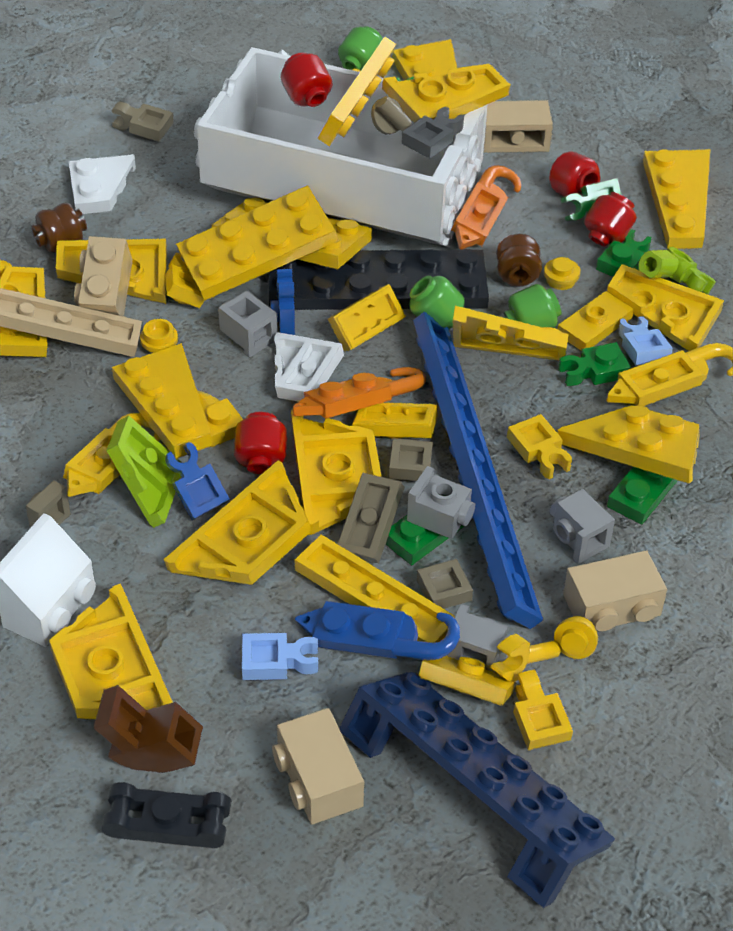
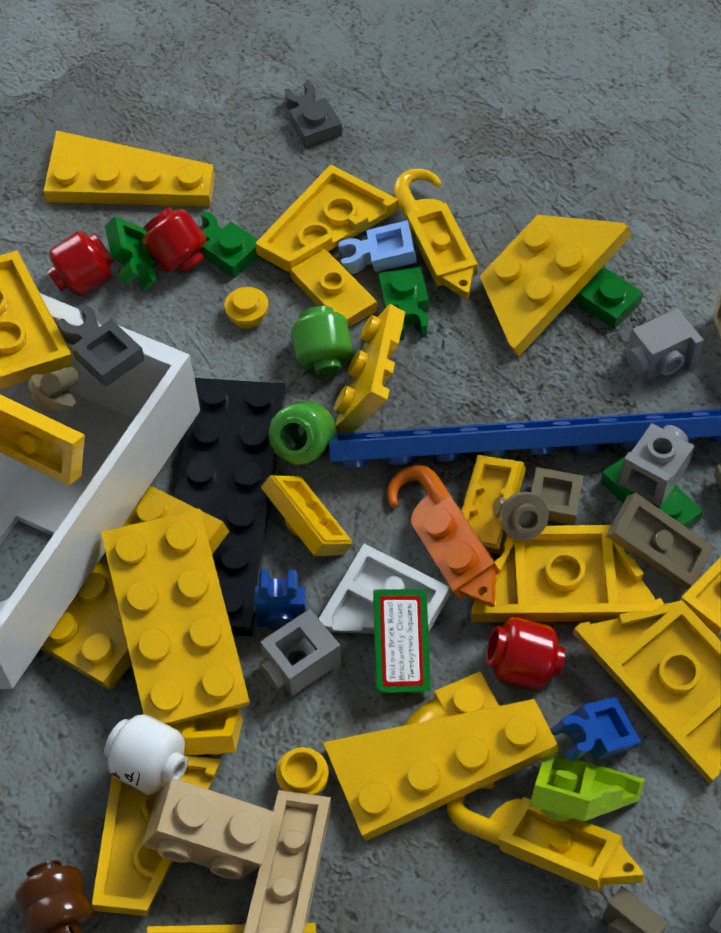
camera: 80 degrees left, 10 degrees up
reddish brown piece [496,233,542,287] -> none
yellow plate [507,414,572,479] -> none
lime bar [639,247,716,294] -> none
none -> white head [104,714,188,795]
none -> slope [373,589,431,693]
none -> dark tan plate [493,492,549,541]

